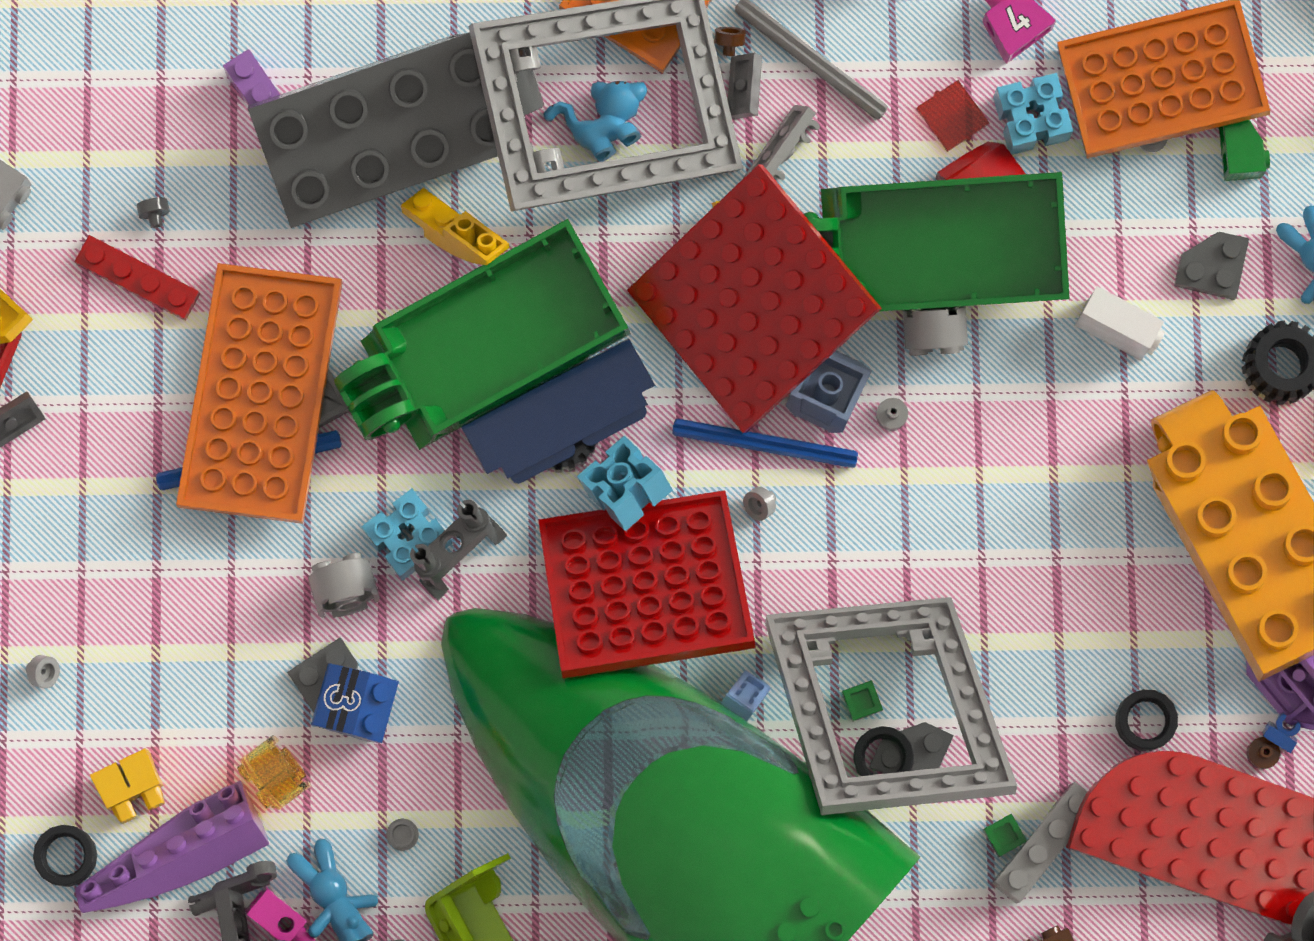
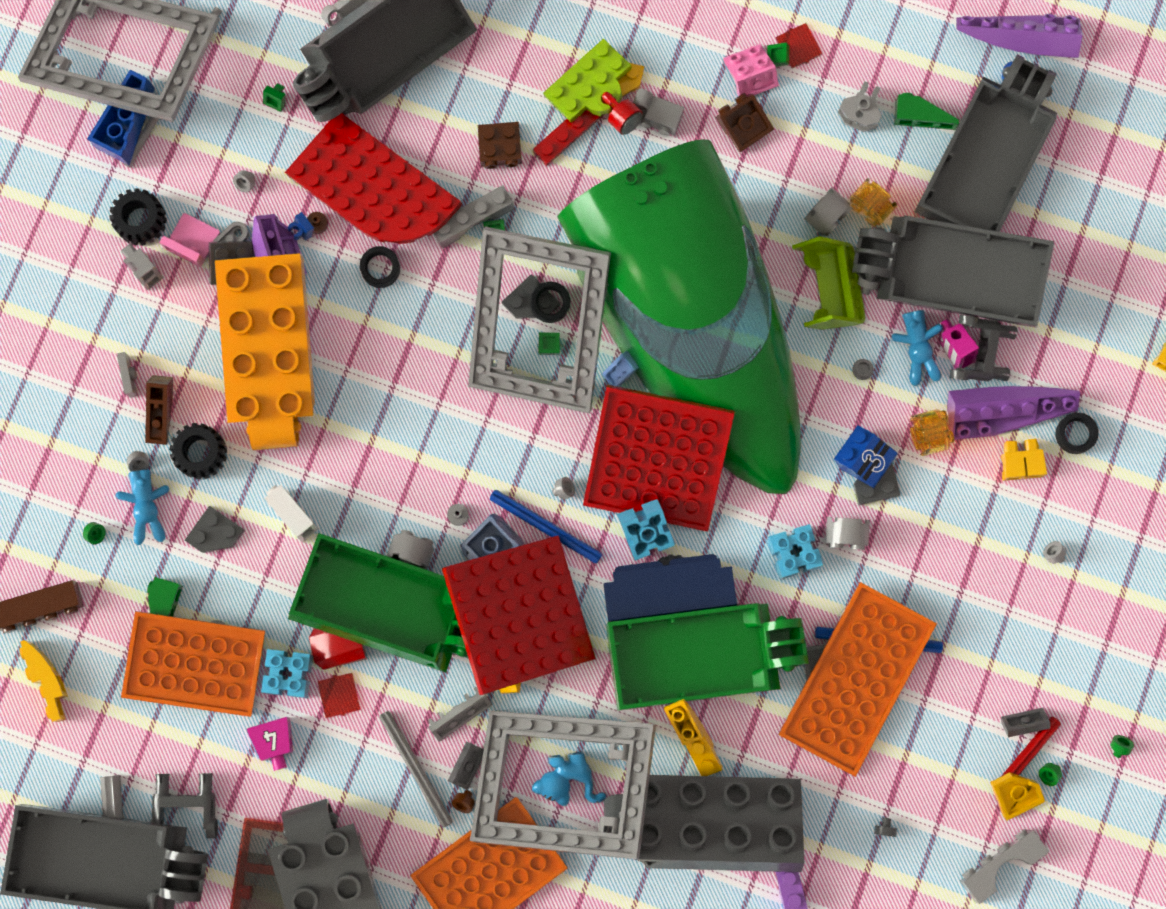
camera: 155 degrees left, 0 degrees up
red plate [74,235,200,321] -> none
dark grey connector [410,500,507,601] -> none

